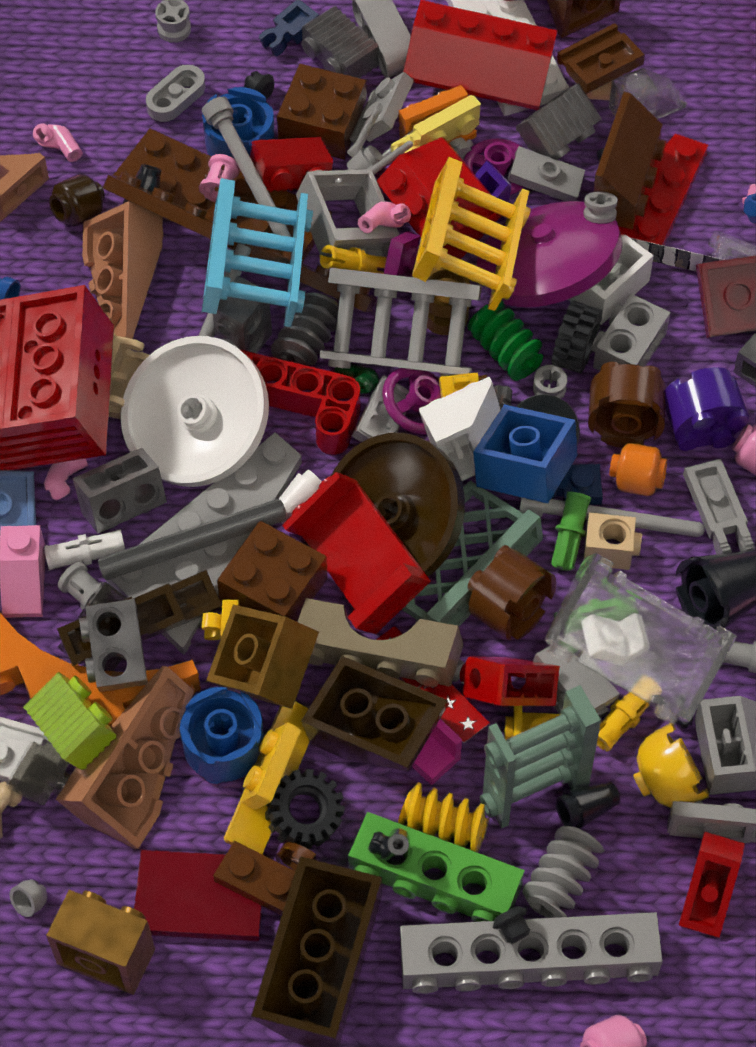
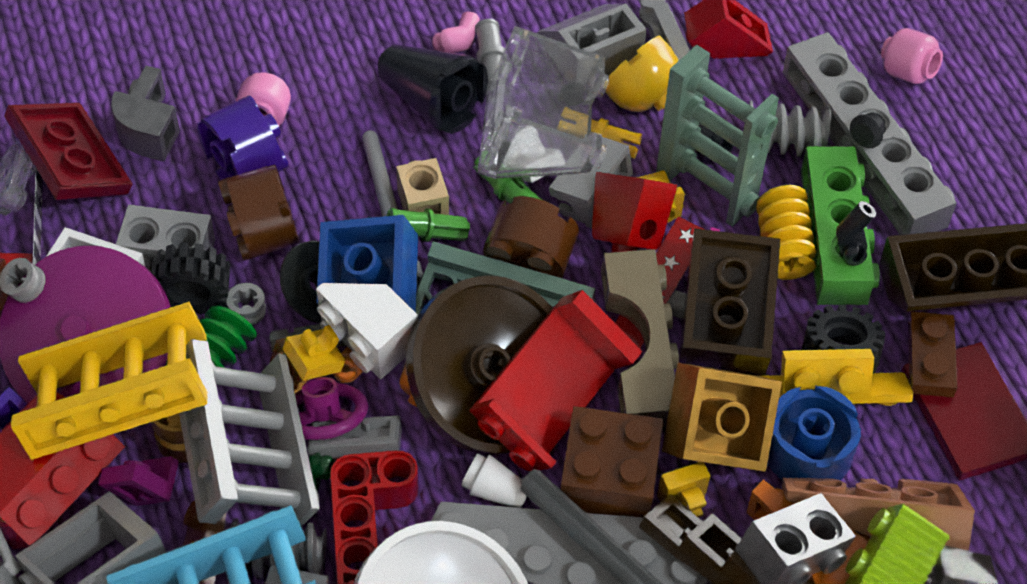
camera: 115 degrees left, 5 degrees down
reddish brown tile [275,842,317,871] -> none
yellow pin [319,245,387,274] -> none
bright pink arm [358,202,411,233] -> none
orange head [609,443,668,496] -> none
light grey hinge [683,459,755,554] -> none

